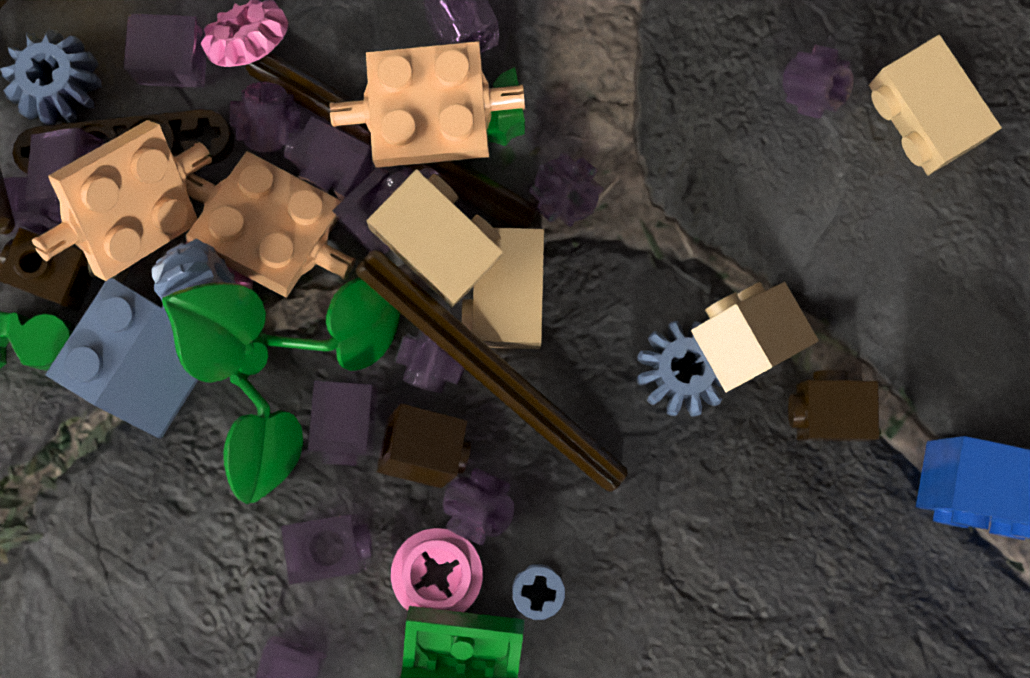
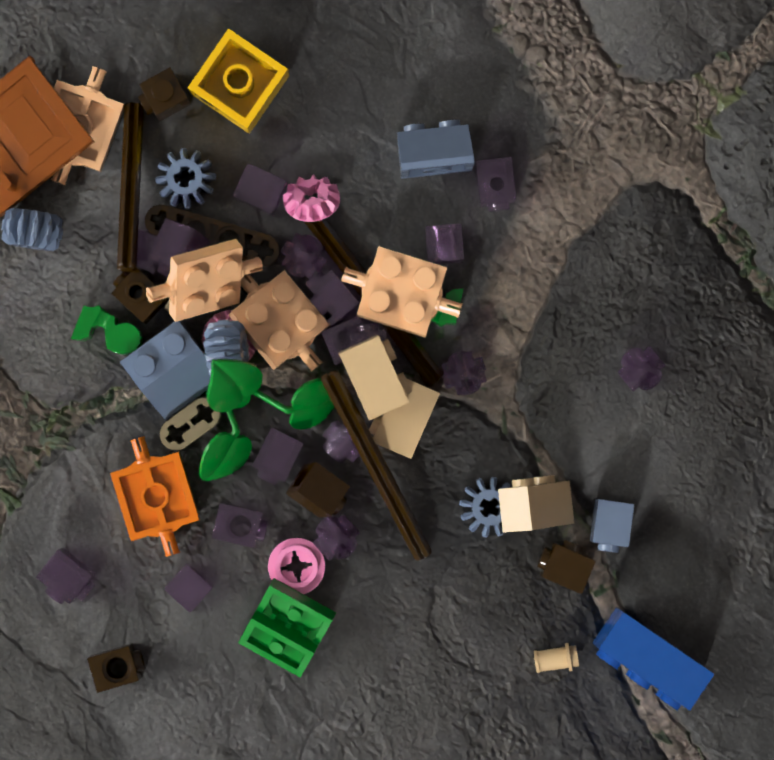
camera: 20 degrees right, 5 degrees up
sand blue bush [512,564,565,620] -> none
tan brick [869,34,1002,176] -> none
none -> orange plate [110,436,201,557]
none -> dark tan beam [160,398,222,450]
none -> tan pin [533,643,579,673]
none -> sand blue brick [590,499,634,553]

